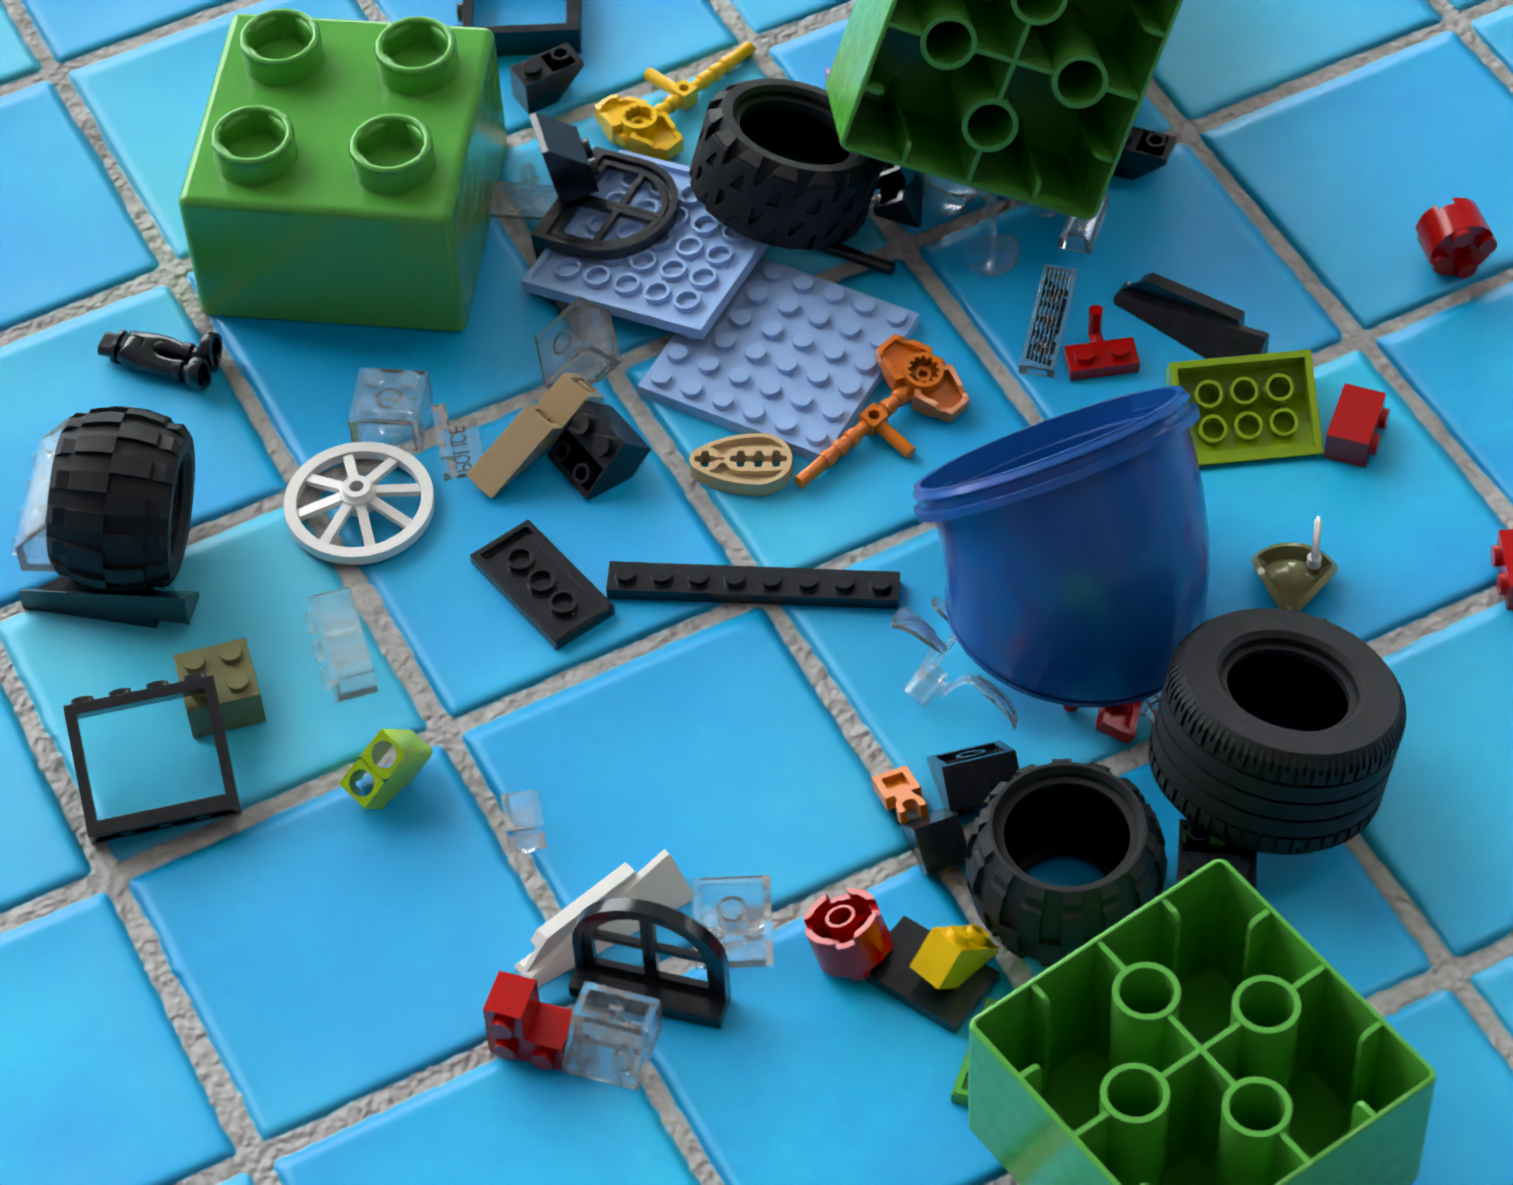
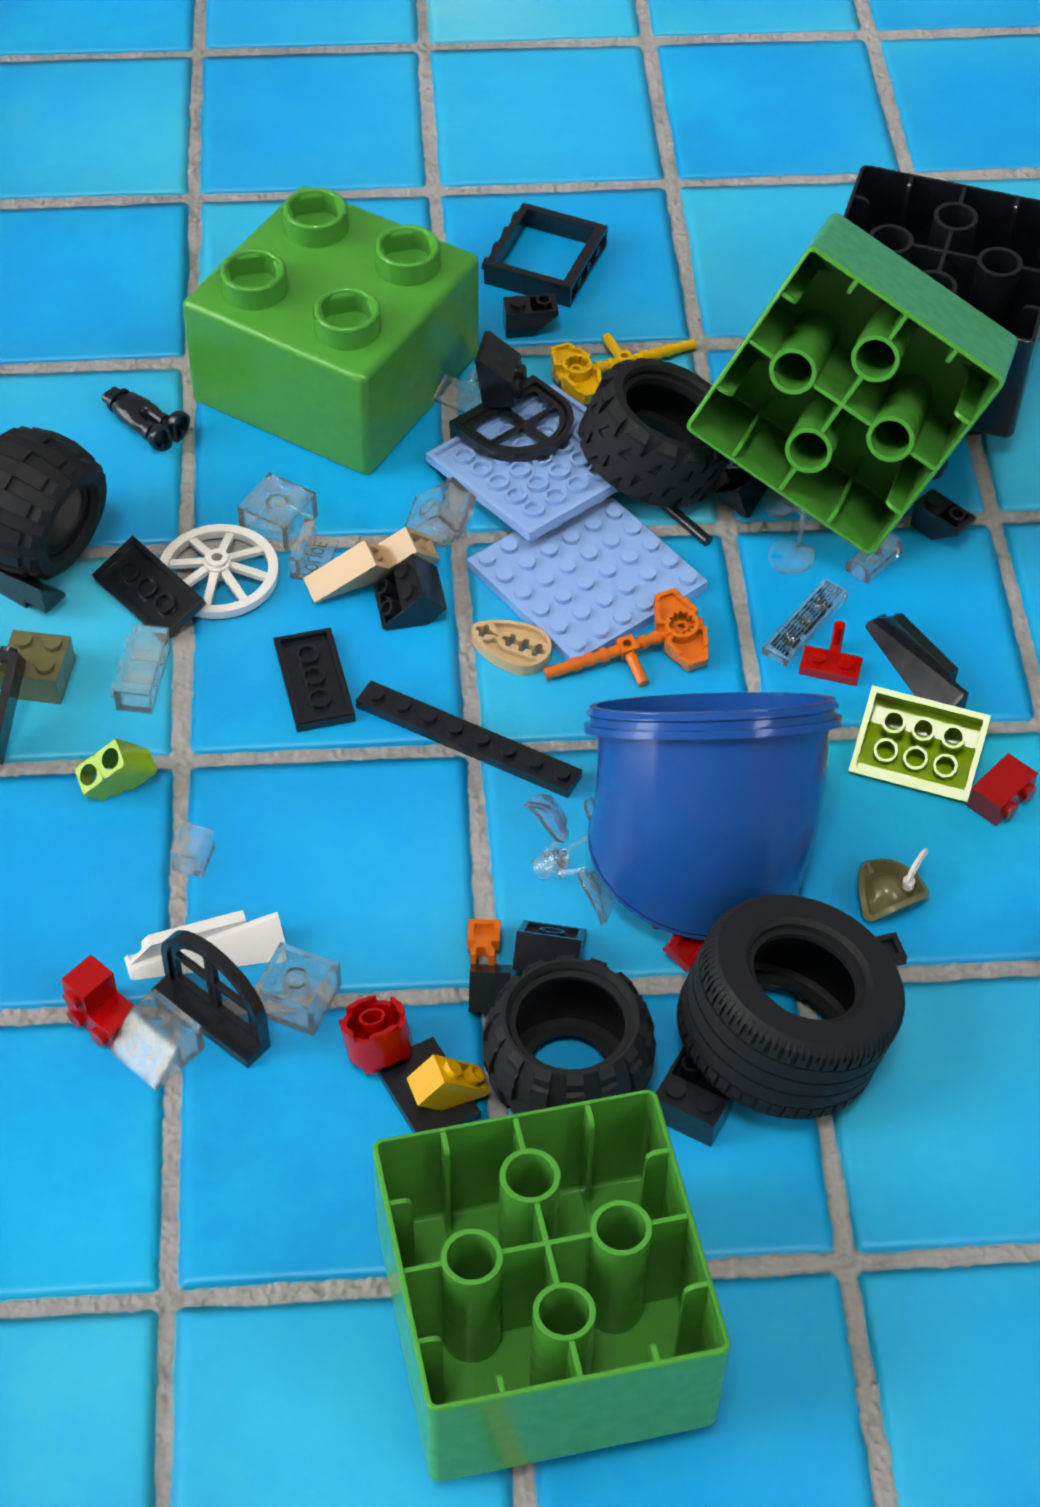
camera: 20 degrees right, 0 degrees up
none -> black tile [92,535,207,644]

